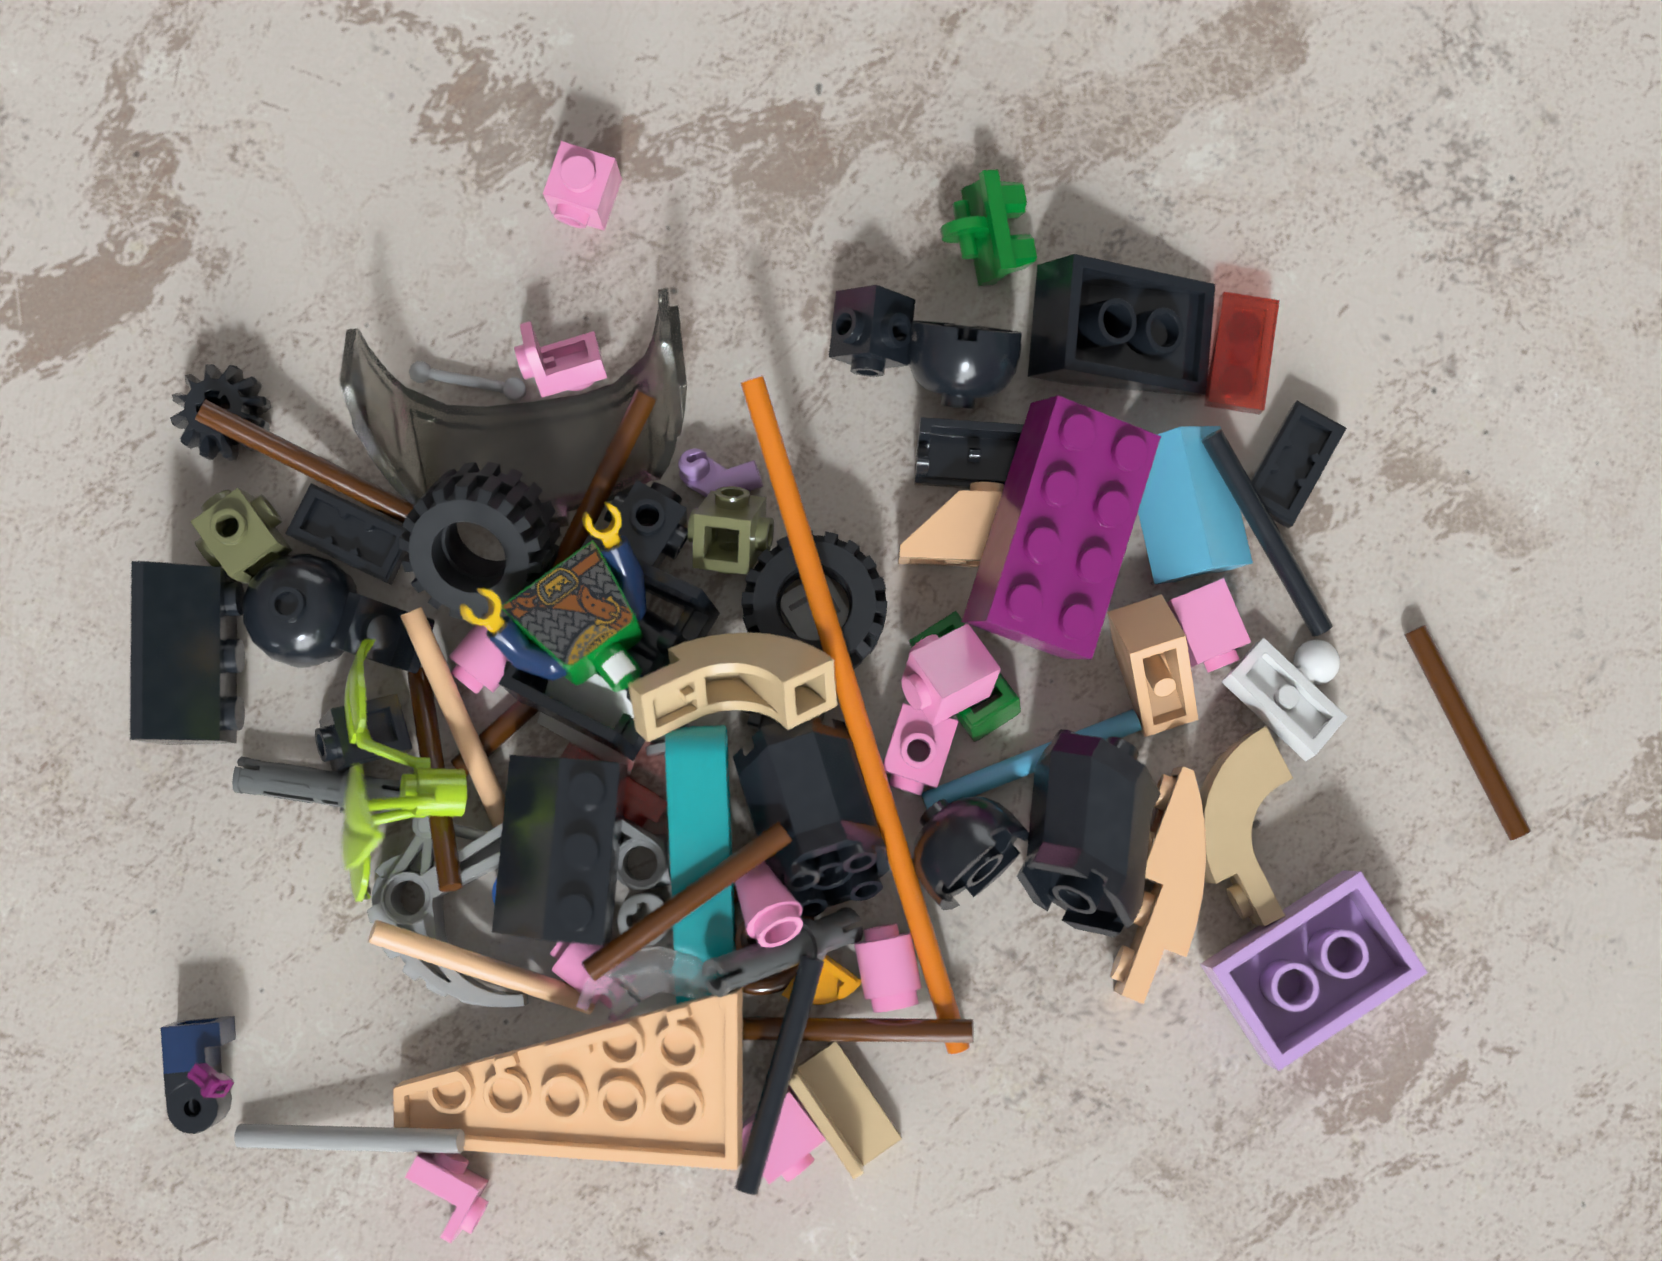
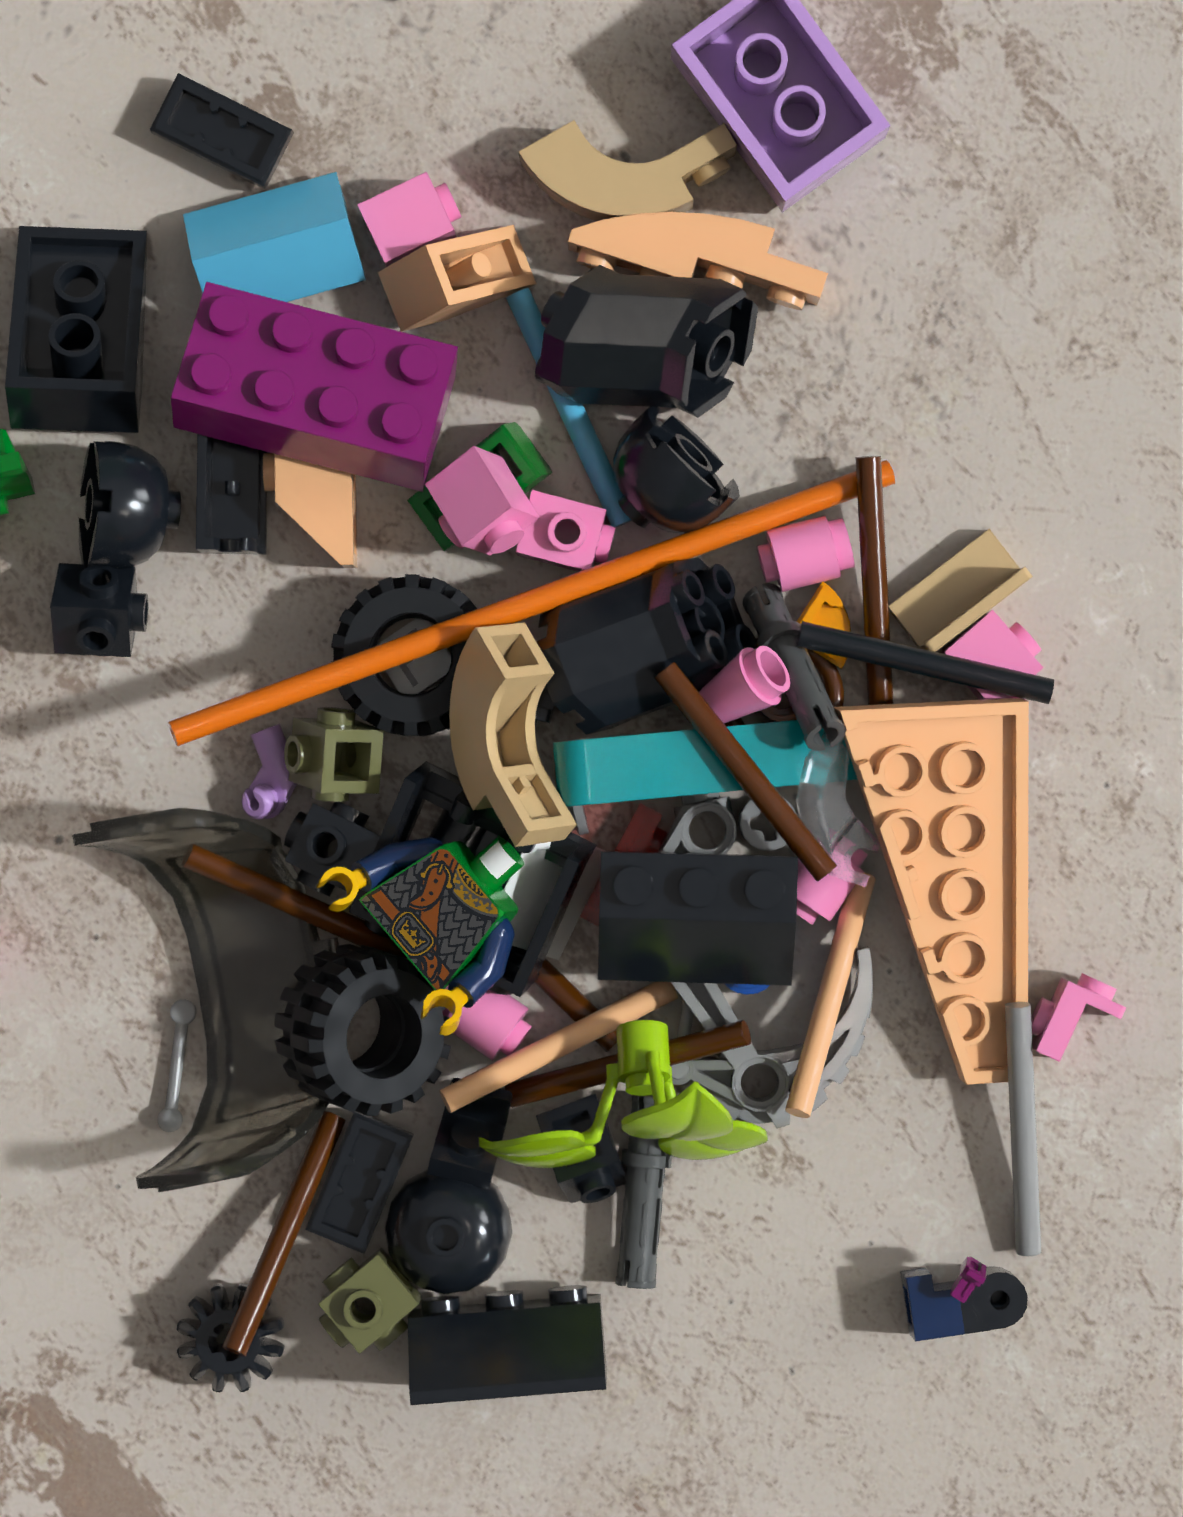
camera: 95 degrees left, 5 degrees up
bright pink bracket [514,321,607,398] -> none
black bar [1201,429,1333,637] -> none
clear red plate [1204,291,1280,415] -> none
white plate [1221,637,1348,762] -> none

